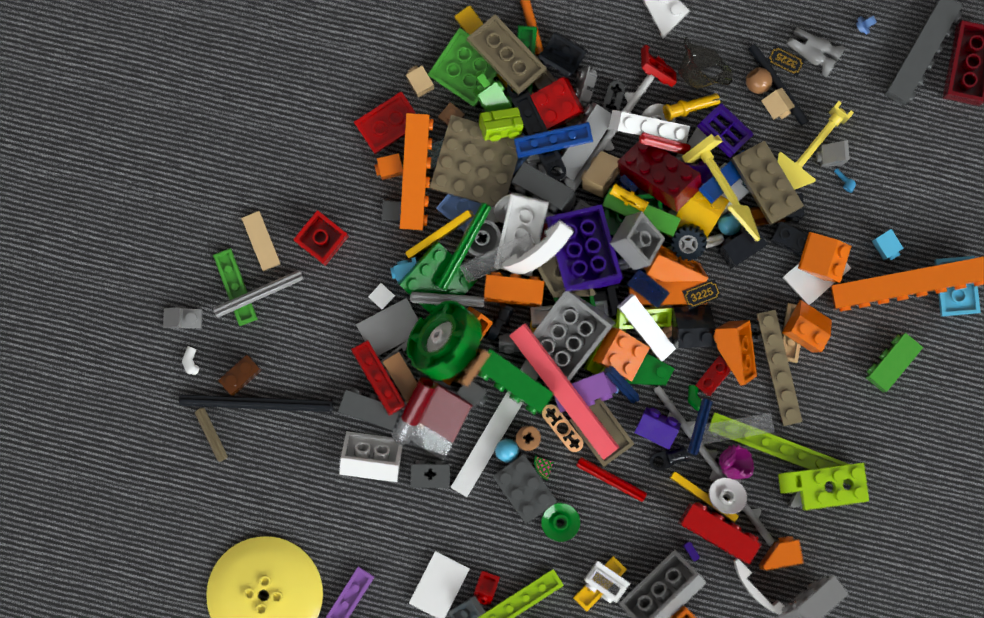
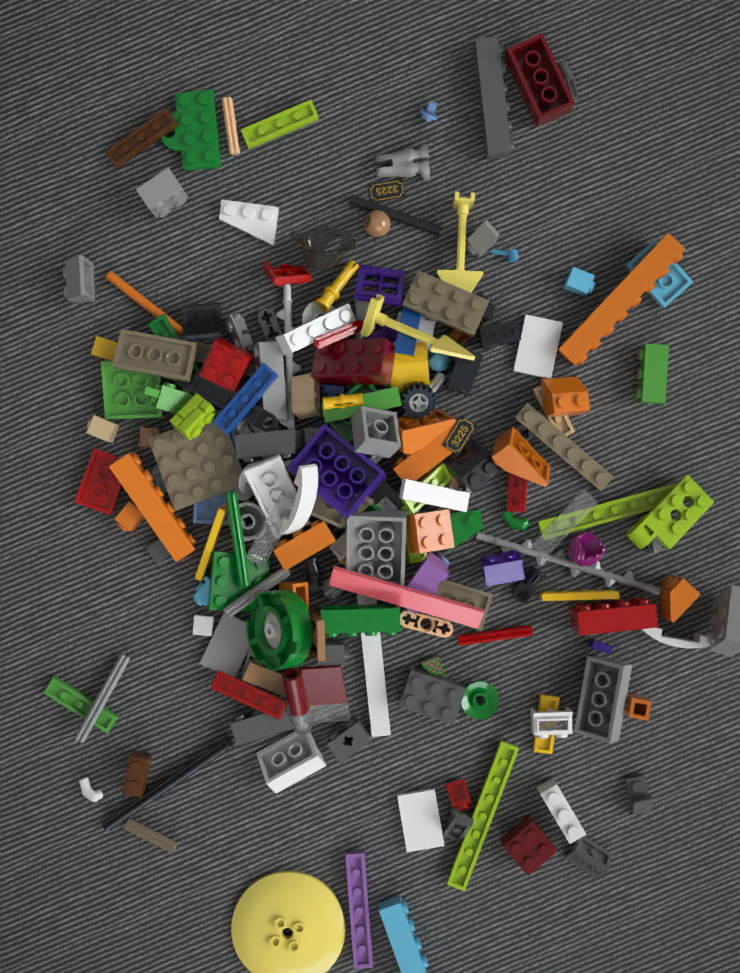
camera: 35 degrees left, 5 degrees up
light grey slope [163,307,203,329] -> none
tan tile [242,211,281,271] -> none
red brick [293,210,349,266] -> none
medium azure piece [495,439,519,463] -> none
medium nougat piece [516,426,541,451] -> none
dark blue axle [605,366,640,403] -> none
clear blue plate [627,269,670,309] -> none
dark blue axle [688,398,712,455] -> none
white dish [709,478,747,514] -> none
tan brick [761,88,795,119] -> none
orange slope [798,232,851,282] -> none

